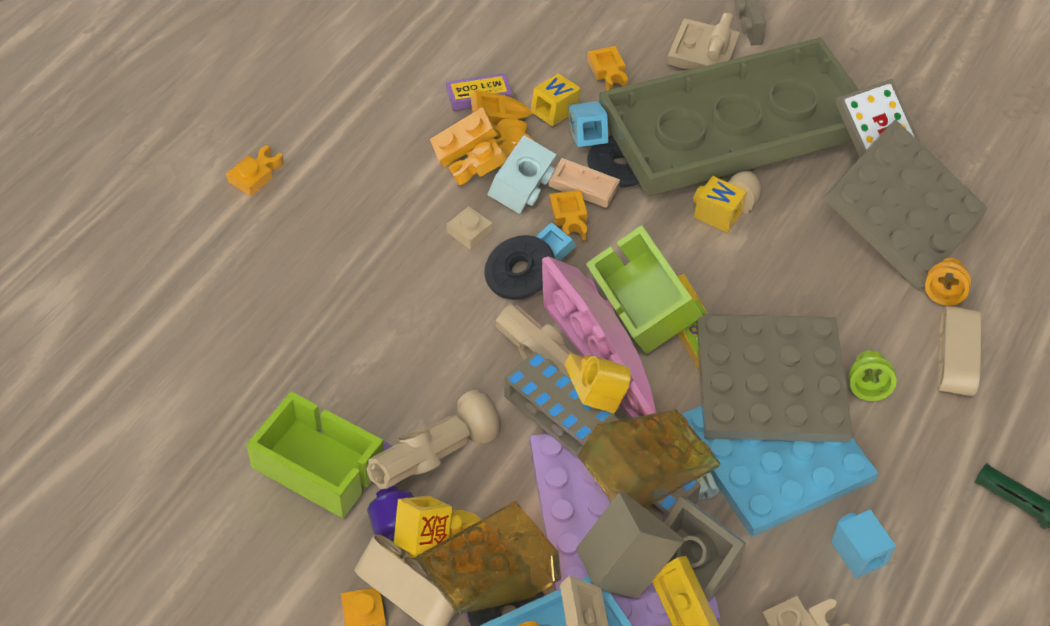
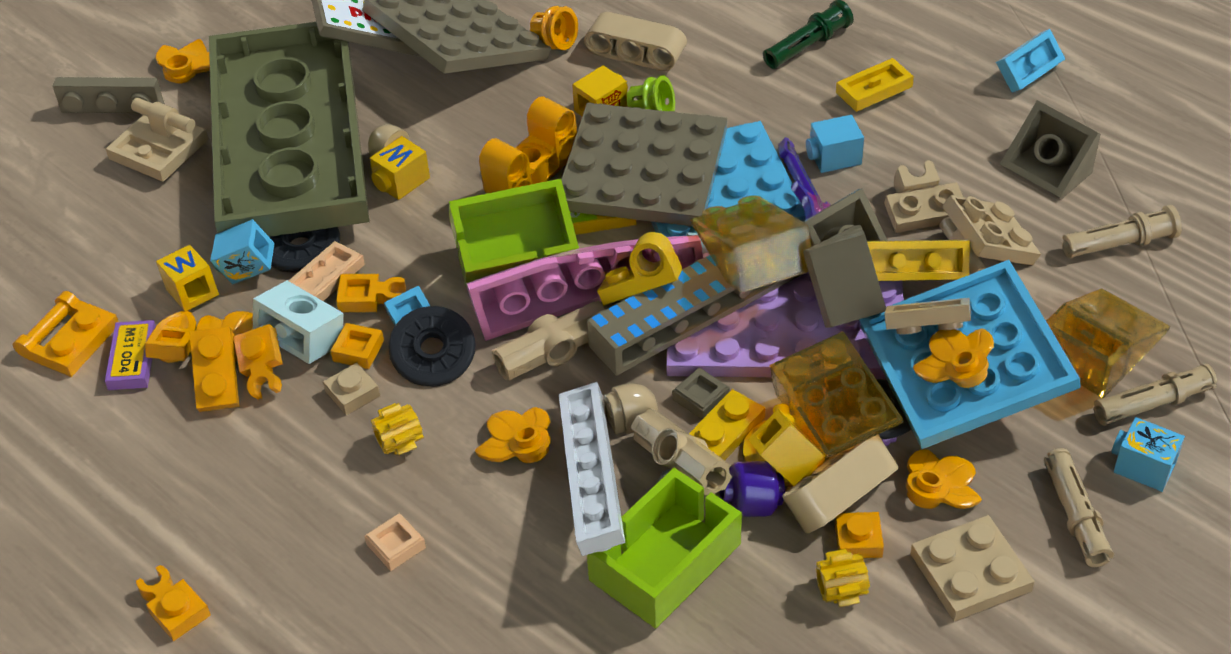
camera: 75 degrees left, 5 degrees down
light orange plate [587,46,628,91] -> none
none -> light orange plate [12,291,119,377]
none -> light orange plate [156,39,210,84]
none -> light orange plate [330,323,384,369]
none -> light nougat tile [364,513,426,571]
none -> yellow gear [371,403,424,456]
none -> light orange plate [475,407,550,463]
none -> light orange beam [479,96,577,193]
none -> white plate [559,382,625,556]
none -> yellow brick [572,65,628,116]
none -> dark tan tile [672,368,730,419]
none -> yellow plate [689,389,765,461]
none -> dark purple piece [778,137,830,220]
none -> yellow gear [815,549,870,607]
none -> yellow plate [836,58,914,112]

